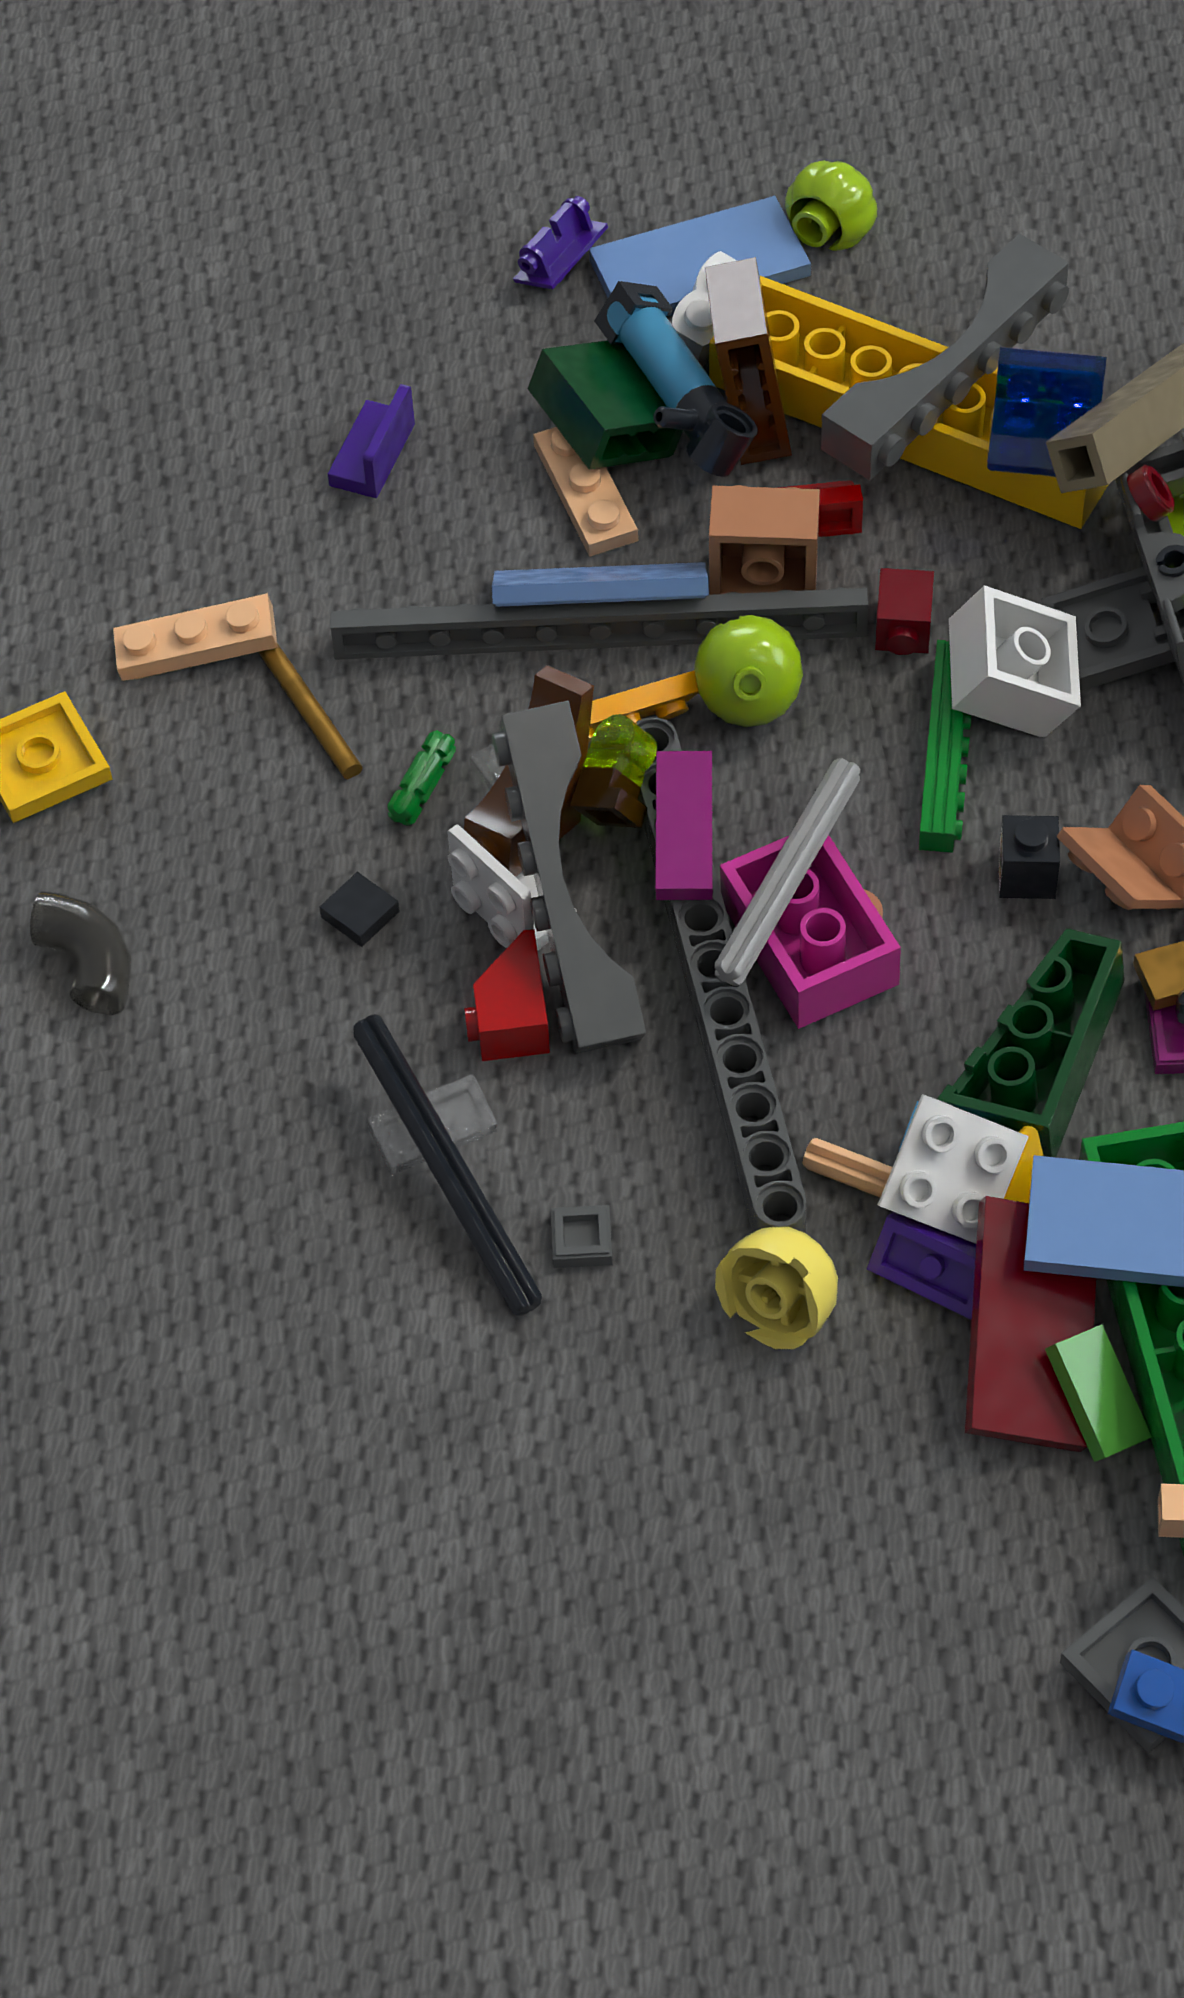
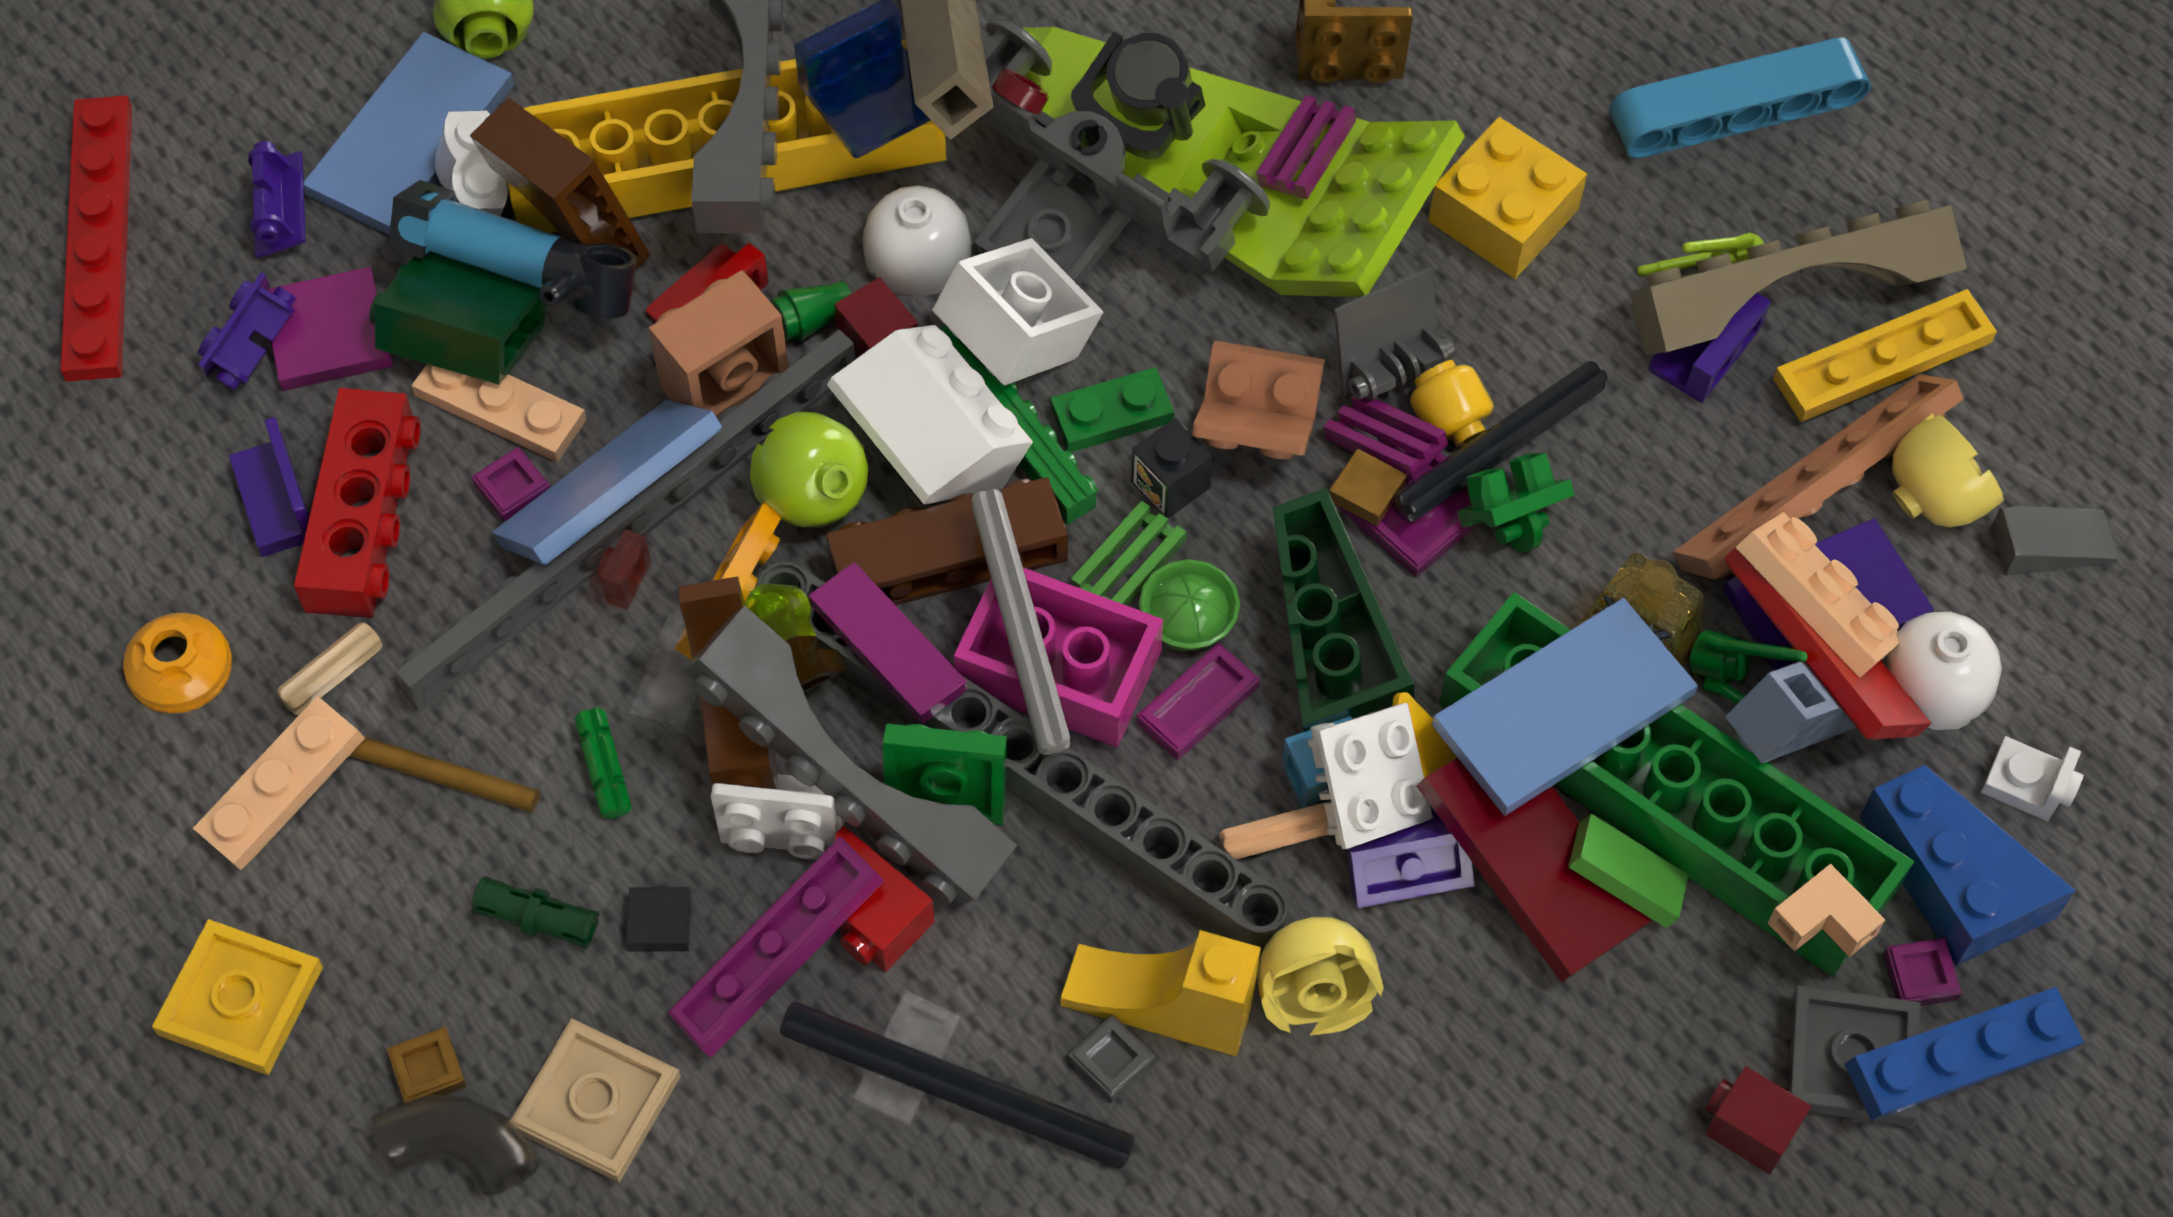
camera: 45 degrees left, 5 degrees up
none -> red plate [61,95,132,382]
none -> light orange piece [123,613,232,714]
none -> dark purple hinge [198,272,297,391]
none -> magenta tile [267,266,393,391]
none -> tan axle [277,622,383,715]
none -> red brick [294,388,421,618]
none -> pearl gold tile [386,1026,467,1109]
none -> magenta tile [471,447,550,522]
none -> dark green pin [471,876,600,949]
none -> tan tile [509,1018,681,1183]
none -> clear red plate [598,529,652,610]
none -> magenta tile [667,836,885,1058]
none -> green cone [769,280,851,343]
none -> reddish brown brick [826,477,1068,605]
none -> white slope [827,325,1033,504]
none -> white cylinder [862,186,972,297]
none -> green plate [883,724,1007,825]
none -> green plate [1050,367,1175,452]
none -> yellow arch [1061,930,1261,1057]
none -> bright green tile [1071,500,1187,606]
none -> magenta tile [1136,642,1260,761]
none -> bright green hat [1139,559,1240,653]
none -> dark red brick [1704,1066,1811,1175]

